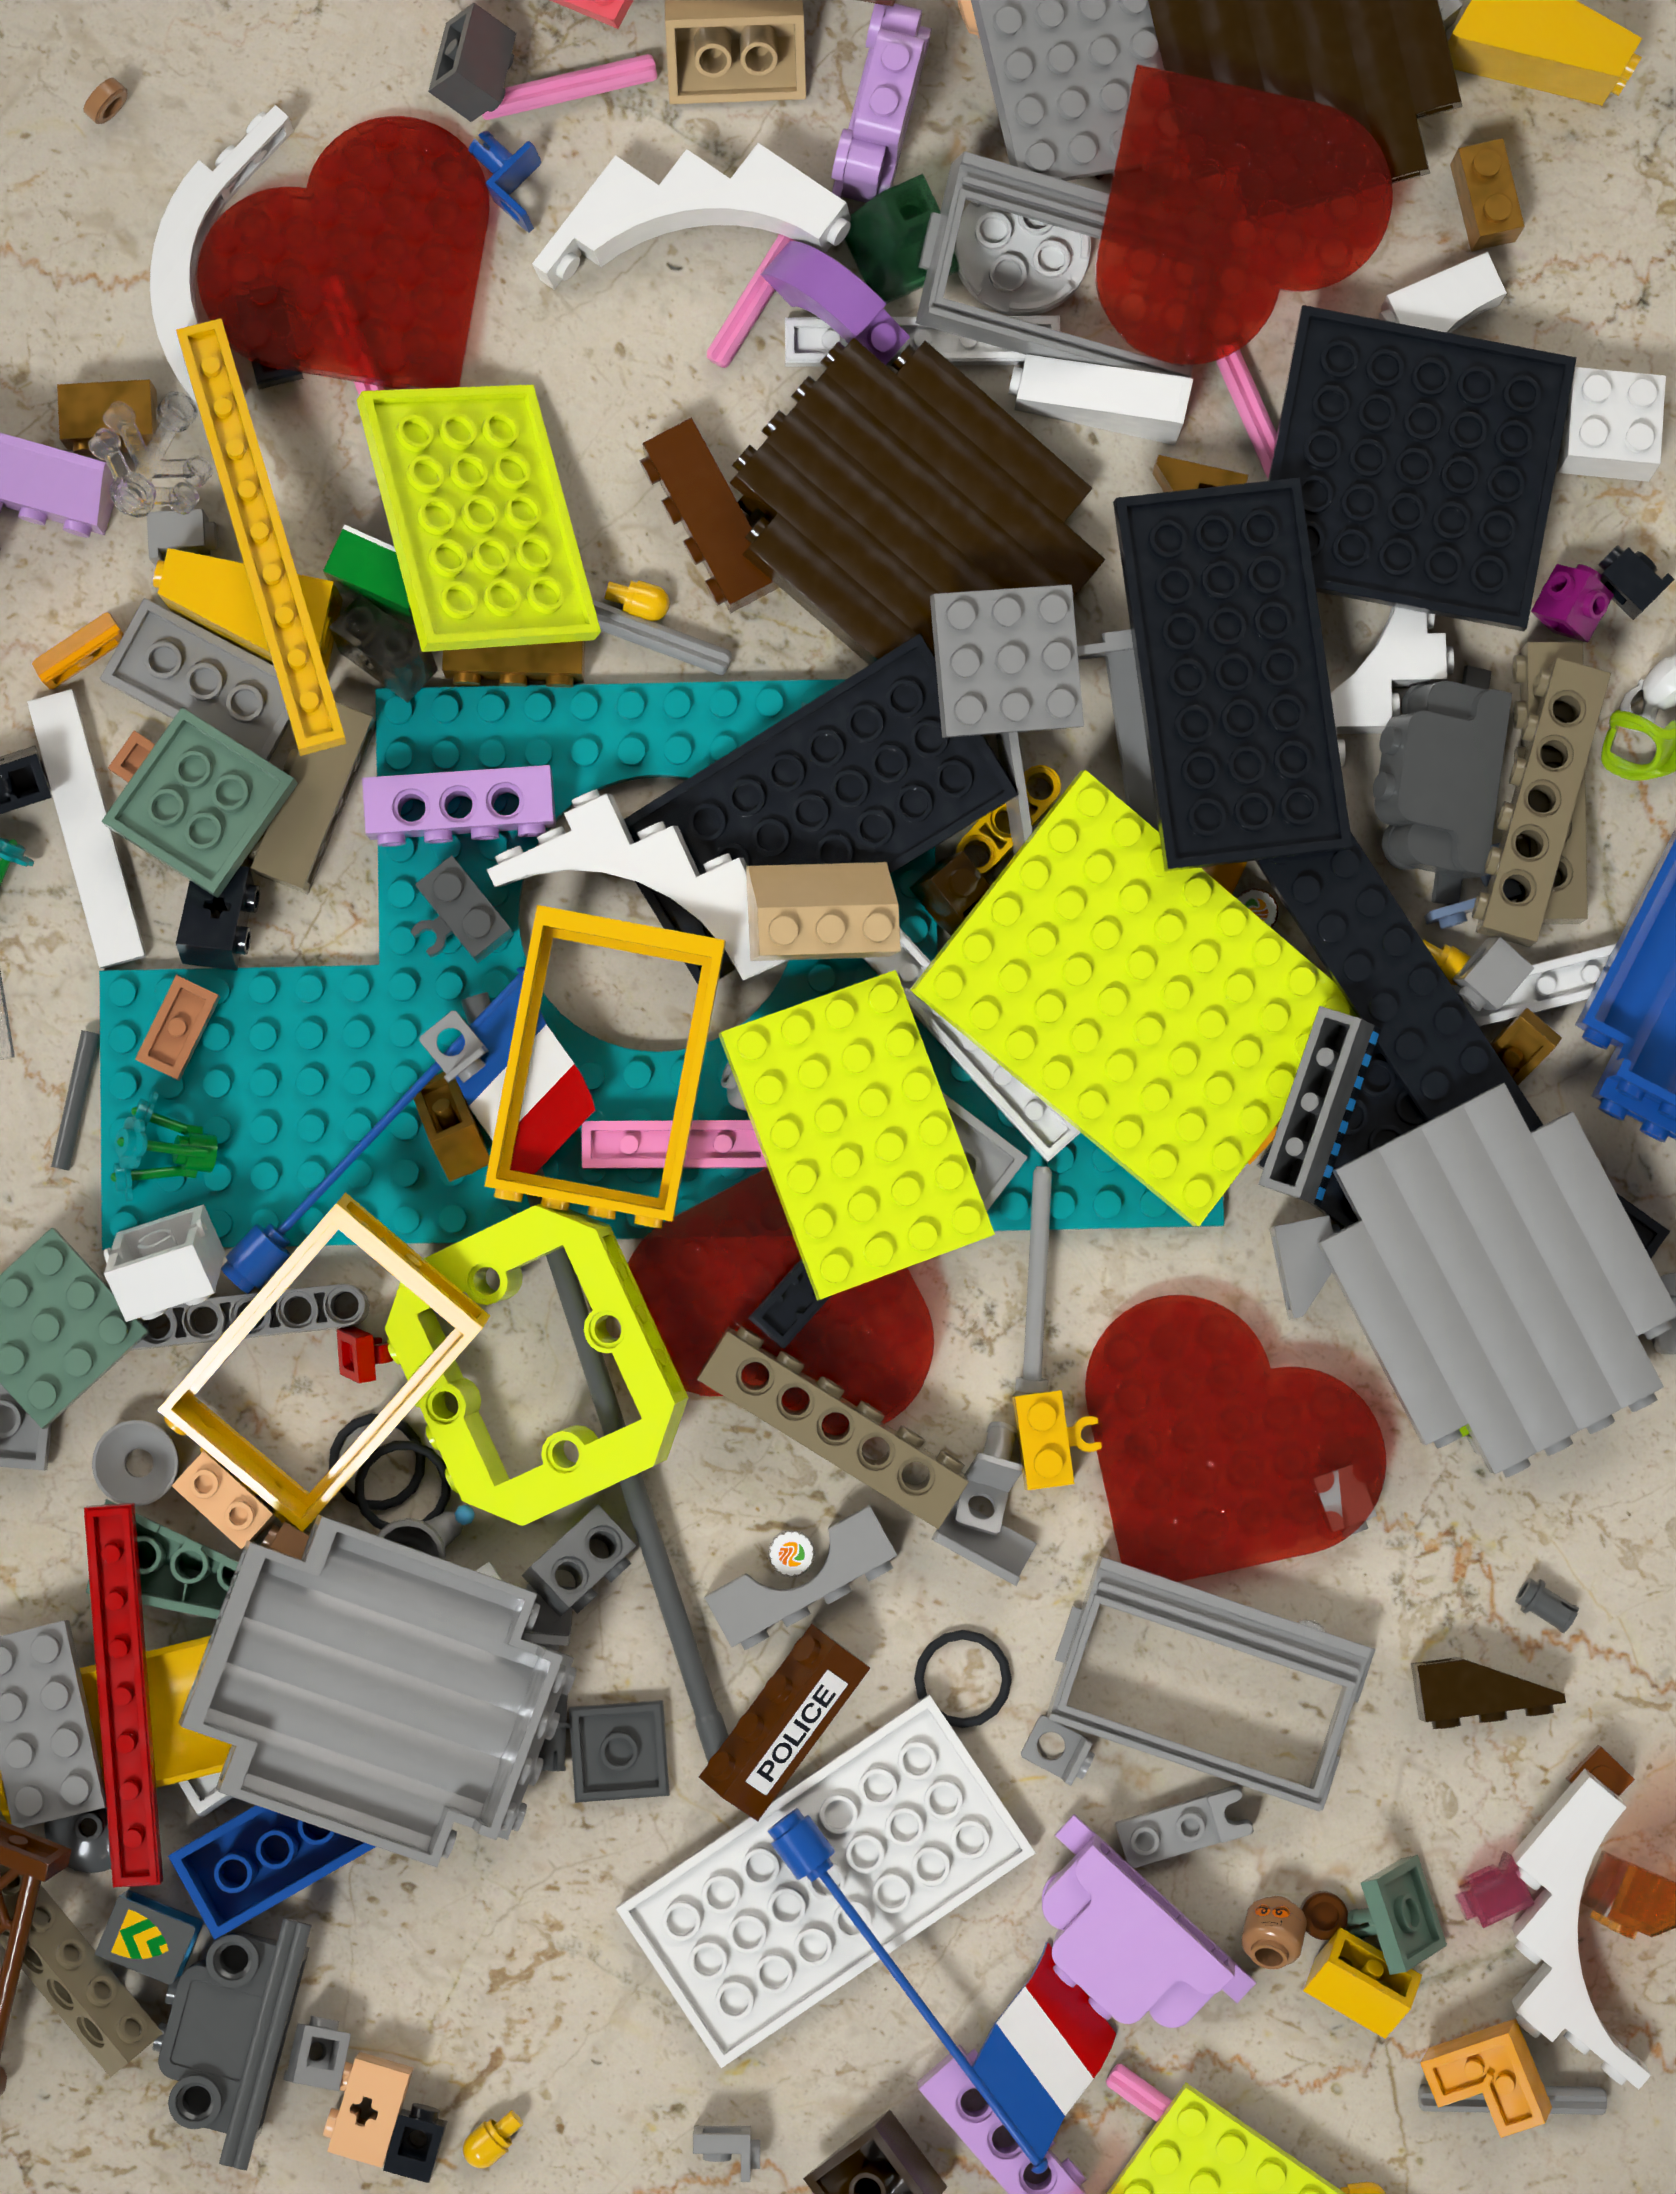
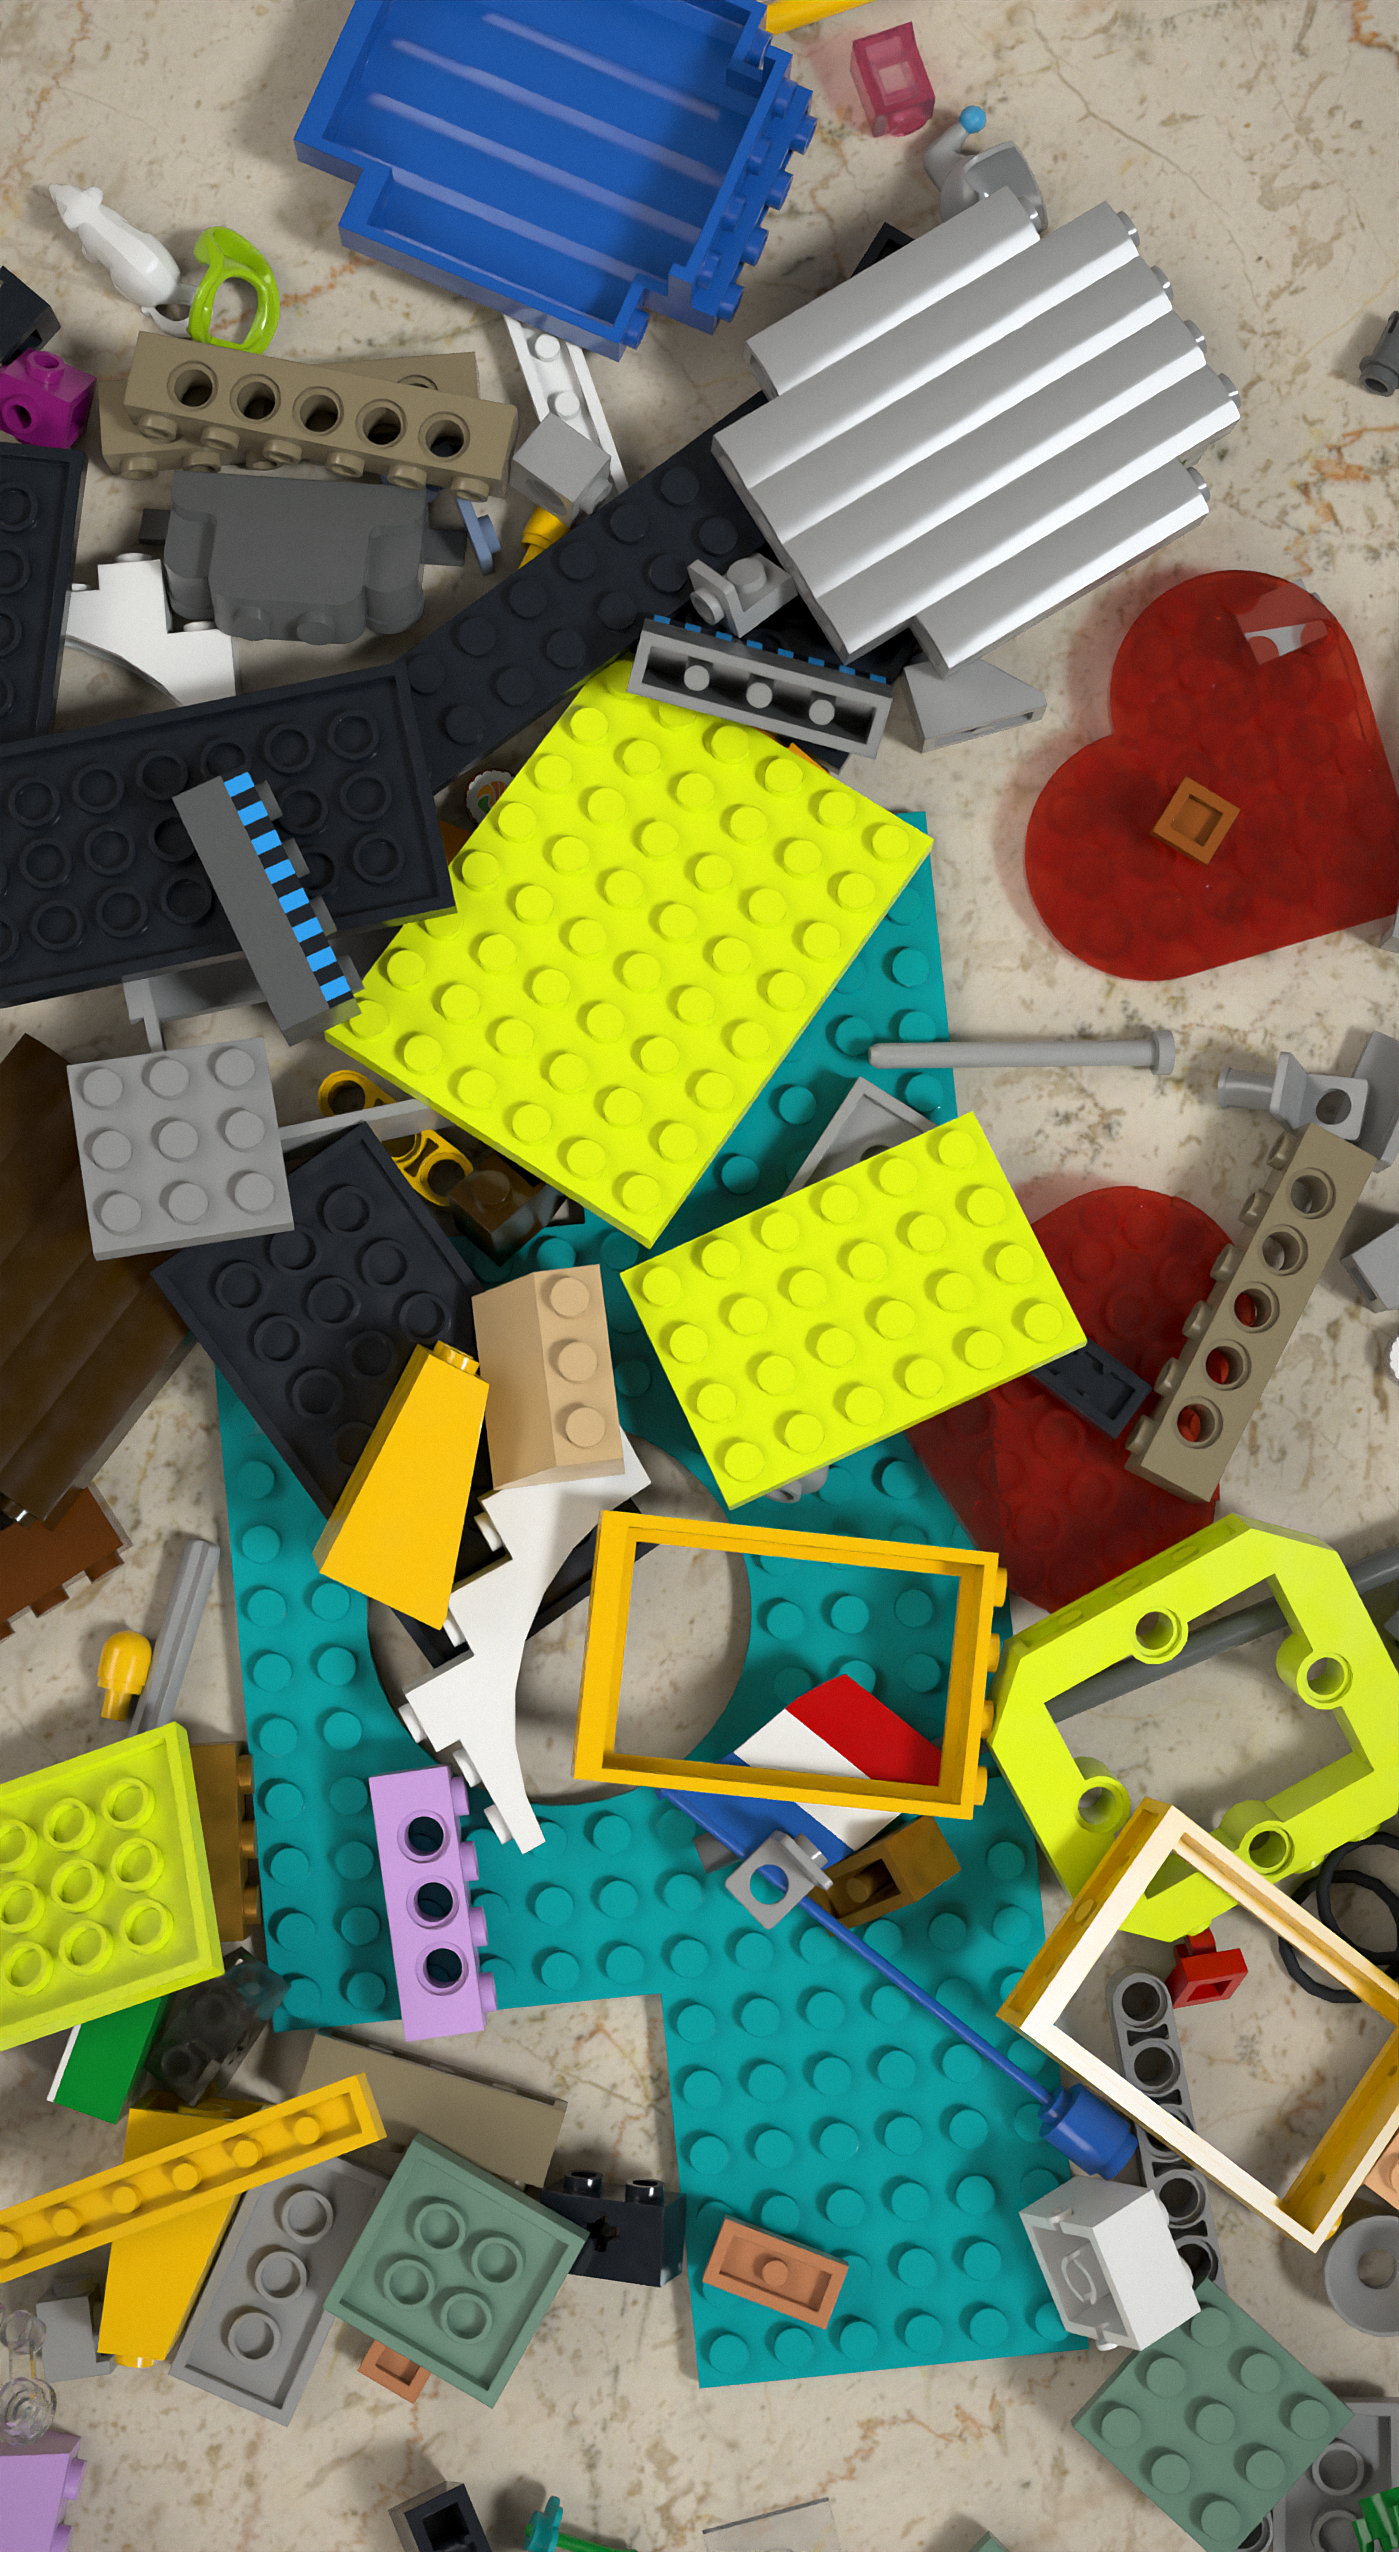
camera: 85 degrees left, 0 degrees up
white tile [27,689,147,969] -> none
light orange slope [32,612,124,690] -> none
dark grey bar [51,1030,100,1171] -> none
plant [110,1091,218,1202] -> none
dark grey brick [411,855,514,964] -> none
bright pink plate [582,1120,768,1169] -> none
white tile [863,928,1081,1162] -> none
yellow brick [1012,1390,1102,1490] -> none
pearl gold slope [1490,1008,1562,1085] -> none
none -> dark grey brick [172,765,365,1047]
none -> yellow slope [312,1340,489,1630]
none -> light grey bracket [687,551,798,638]
none -> dark orange plate [1150,776,1241,867]

